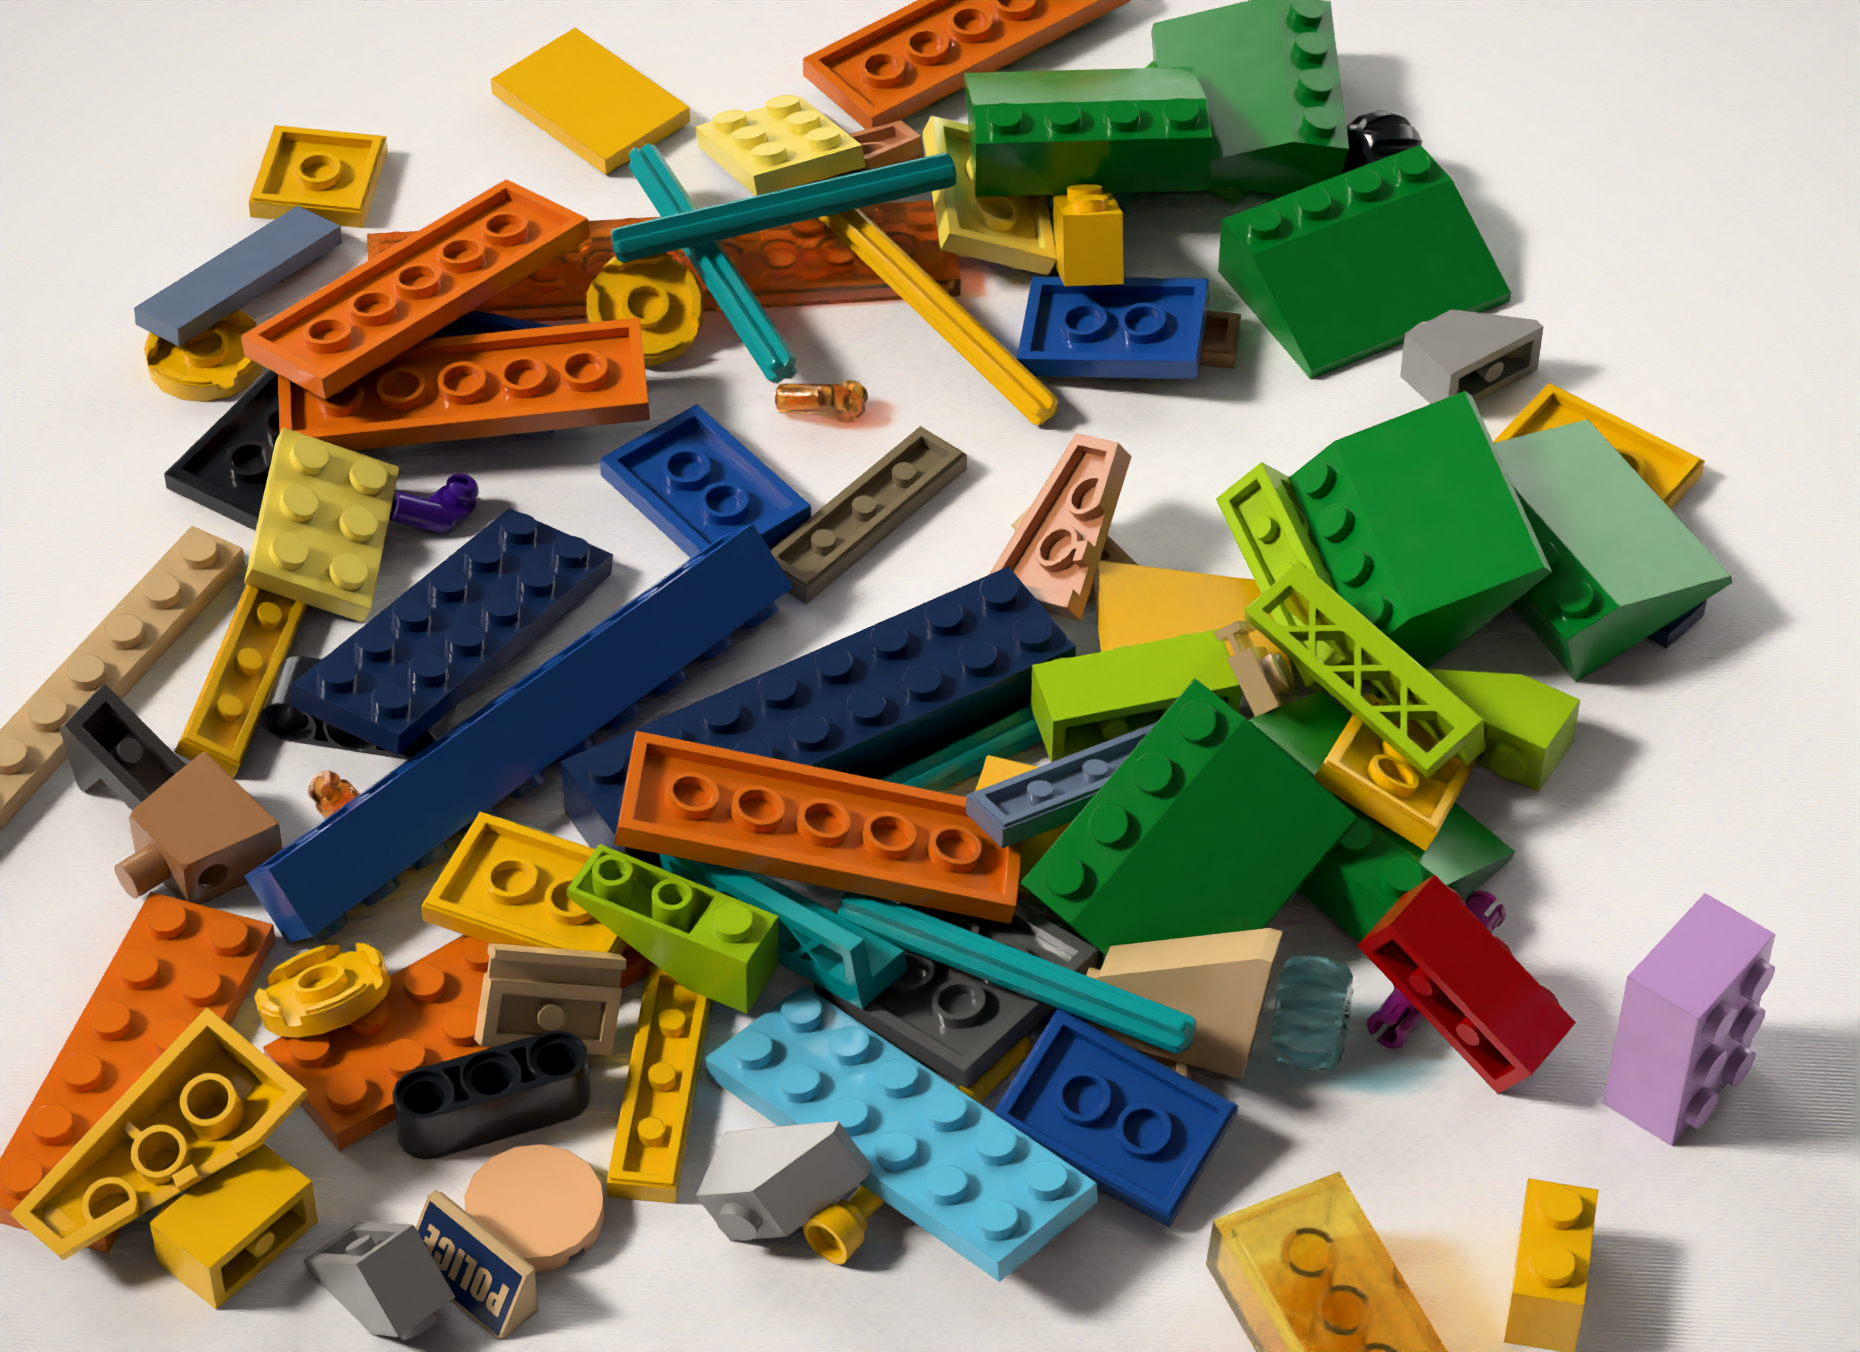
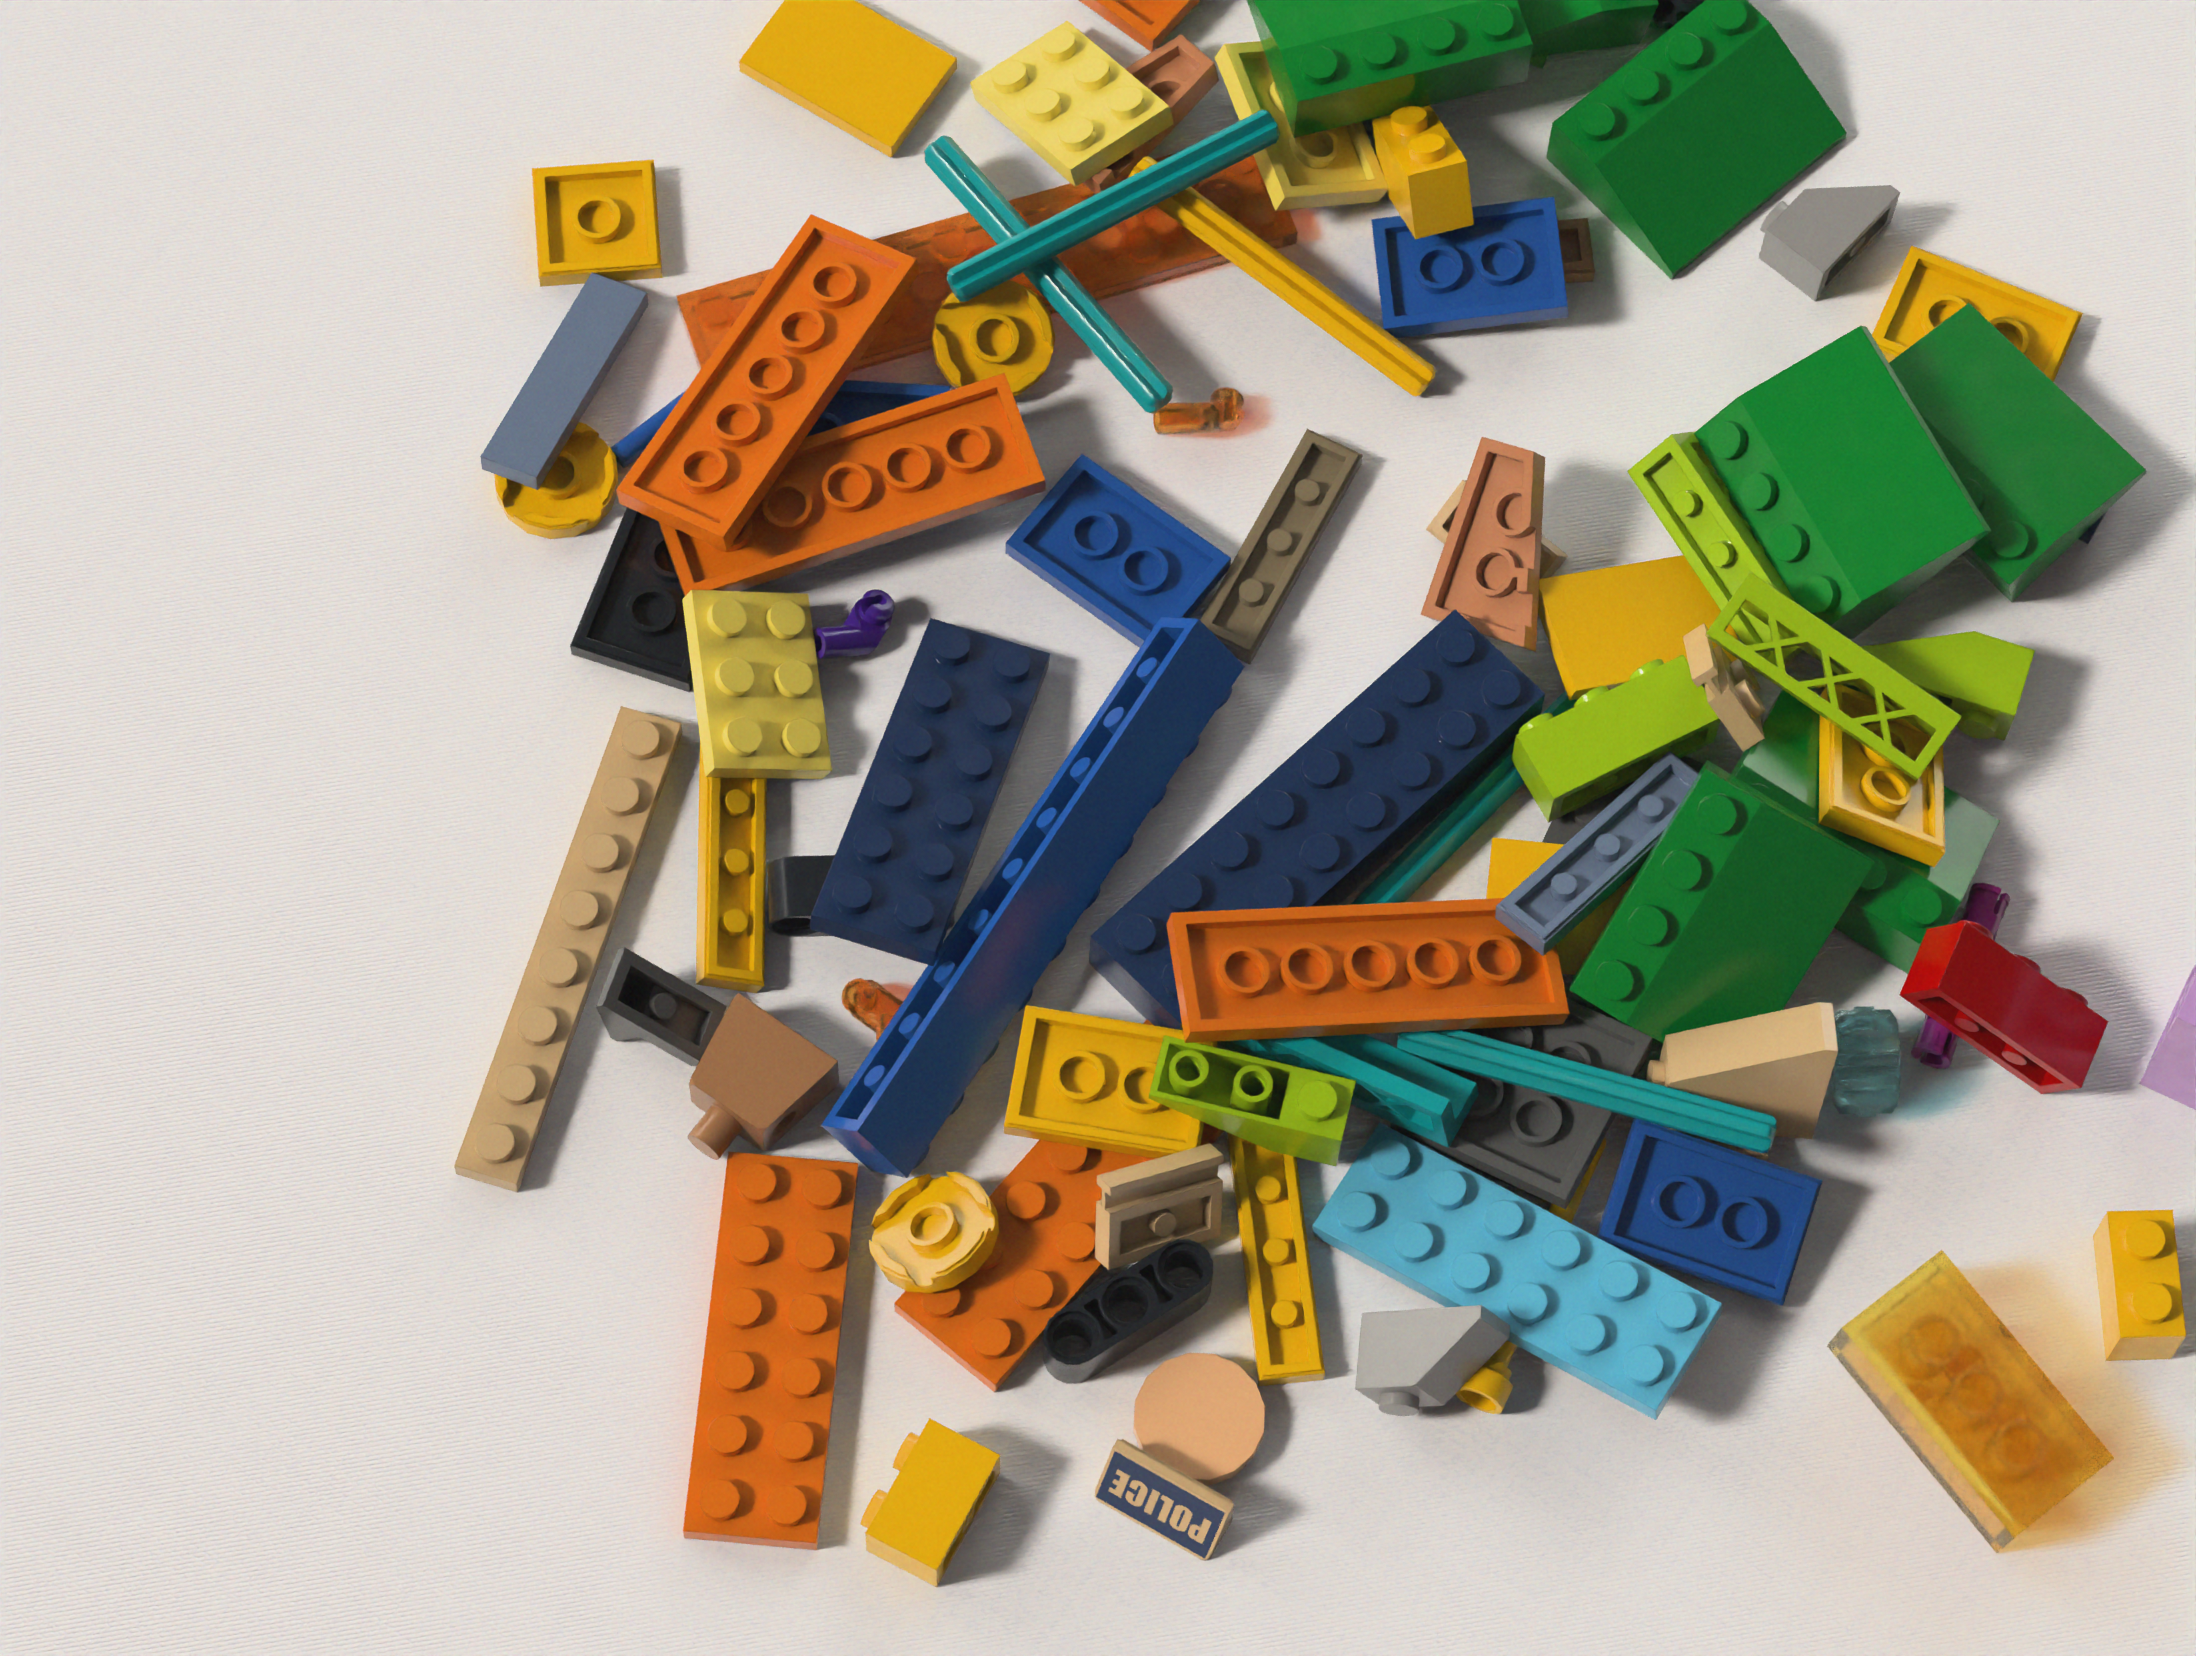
camera: 15 degrees left, 20 degrees up
yellow wedge [10,1007,309,1260] -> none
light grey slope [303,1222,455,1340] -> none

